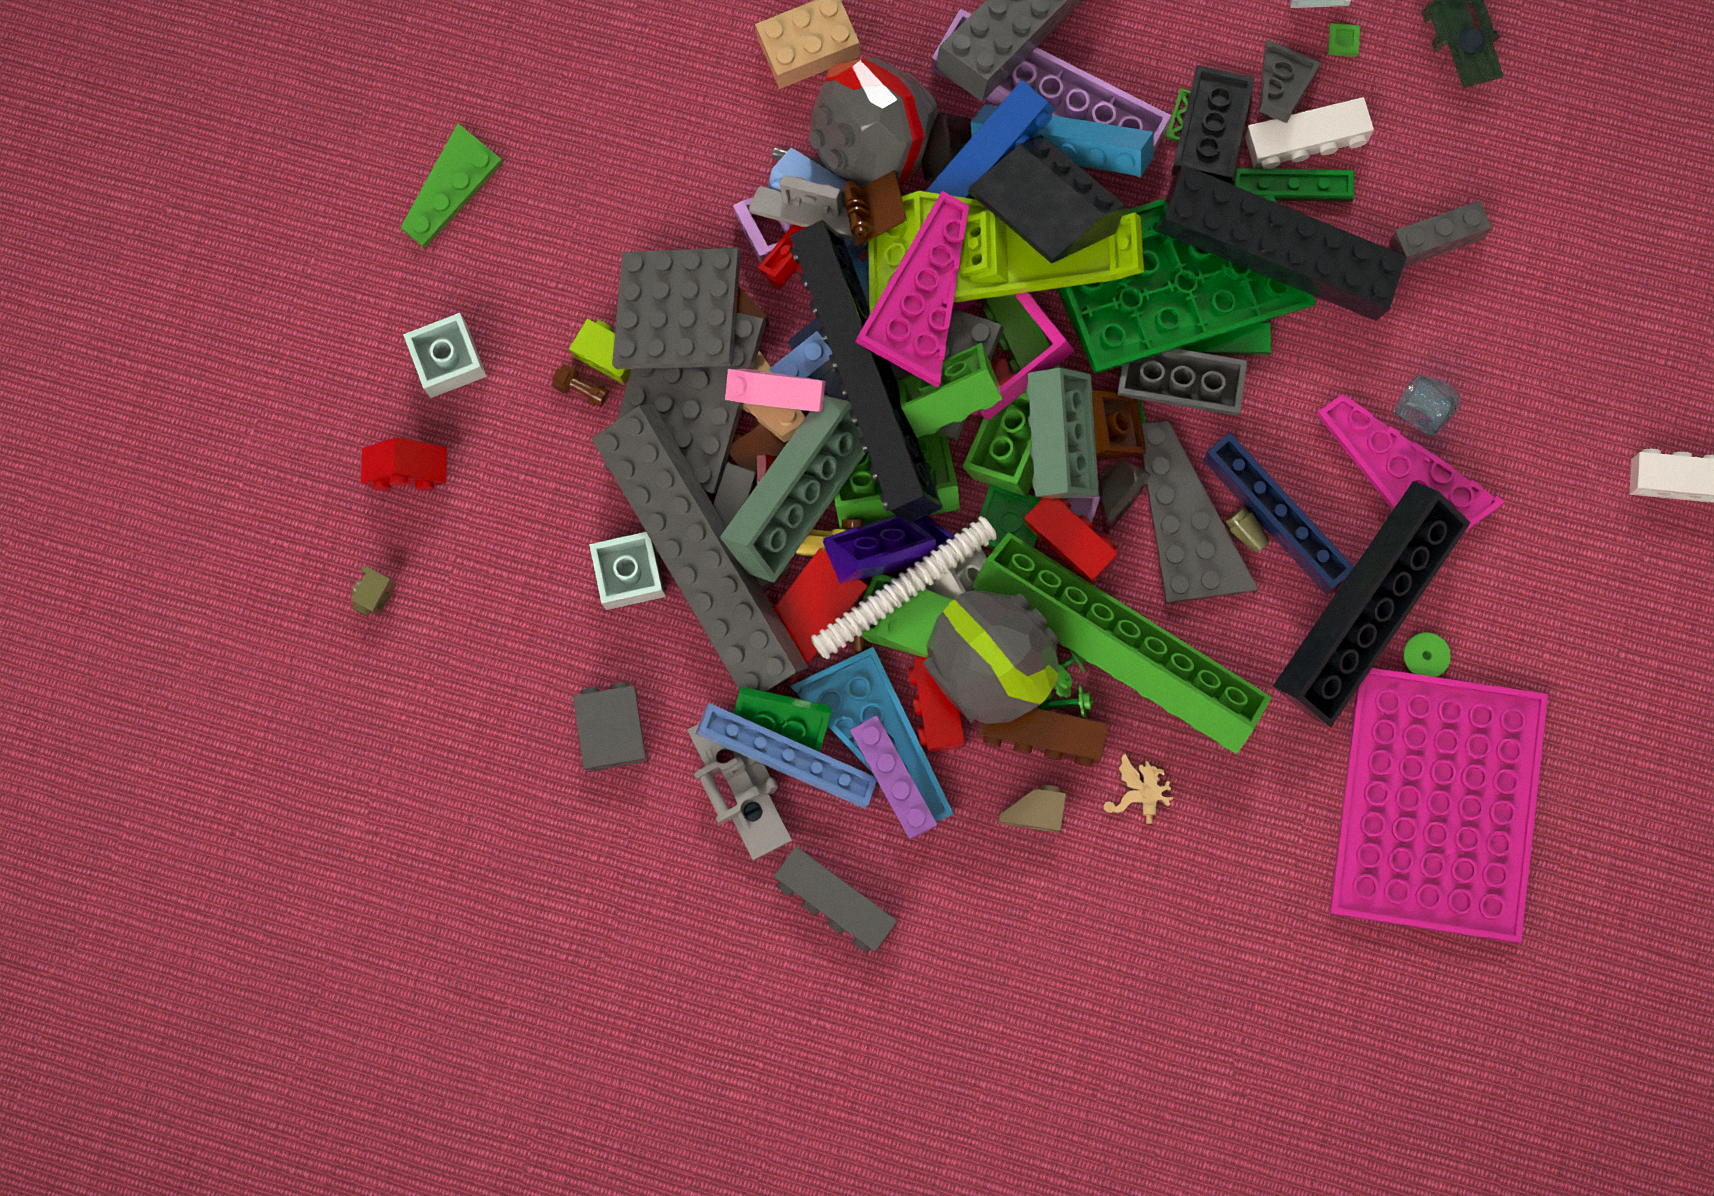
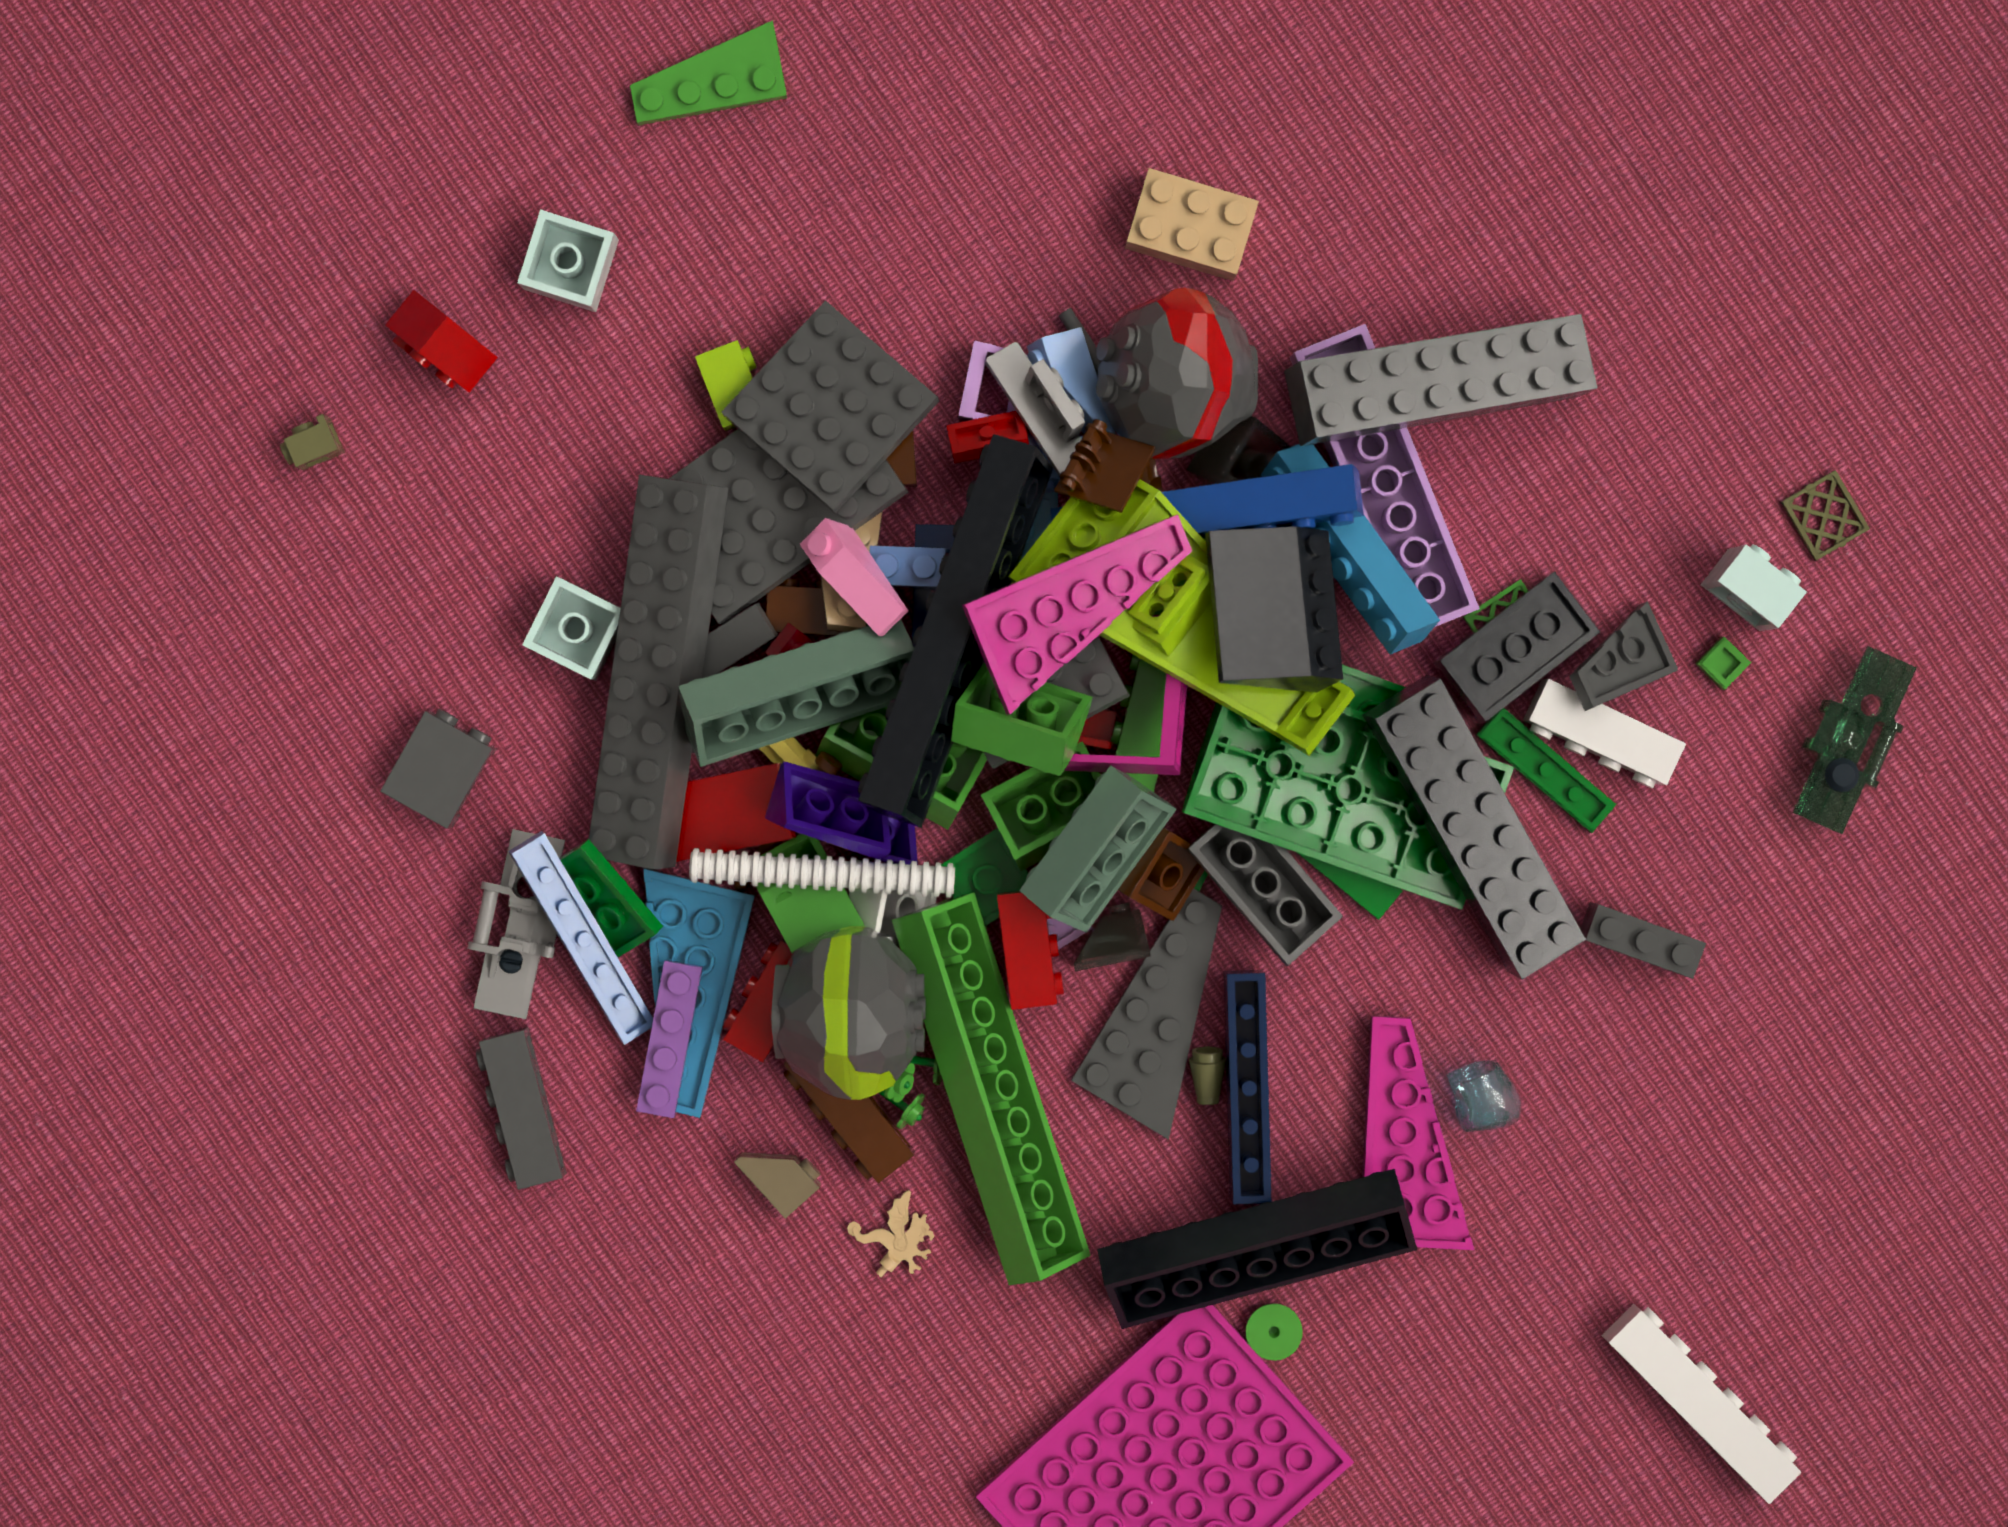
camera: 30 degrees right, 10 degrees up
reddish brown bar [551,364,609,407] -> none

